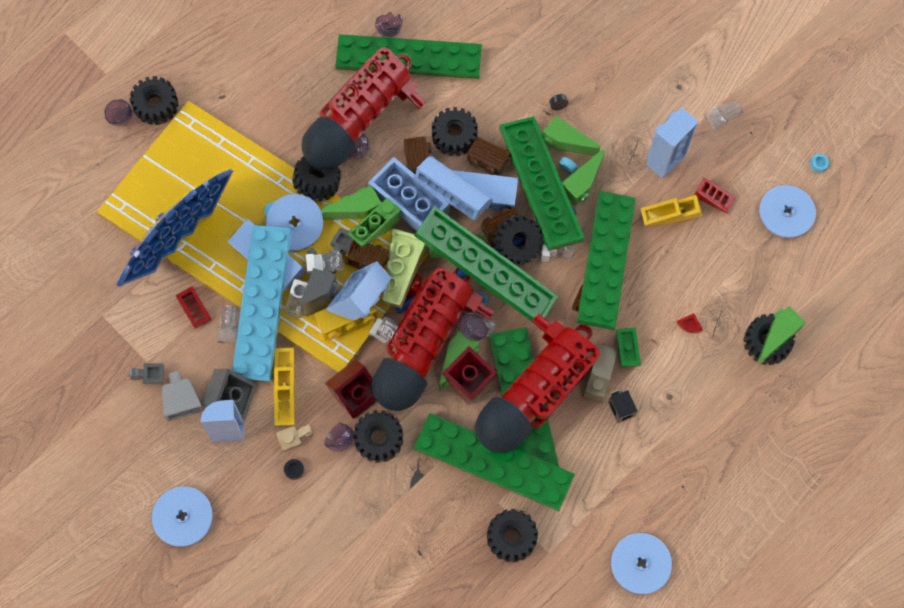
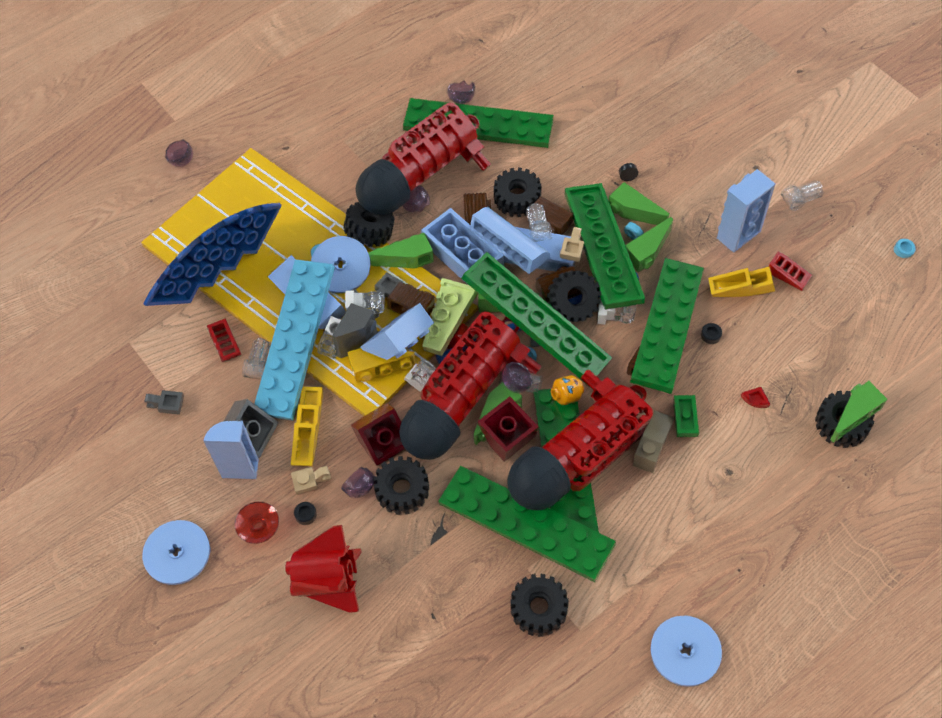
camera: 10 degrees right, 10 degrees down
black tyre [130,76,179,125] -> none
light grey torso [162,372,204,421] -> none
bright green slope [348,198,401,247] -> none
black brick [608,390,638,423] -> none
light blue piece [759,185,816,238] -> none
none -> clear red dish [235,501,279,544]
none -> red brick [285,525,362,613]
none -> clear piece [526,203,552,242]
none -> light orange head [551,375,584,405]
none -> tan plate [560,227,584,262]
none -> black tile [701,323,722,344]

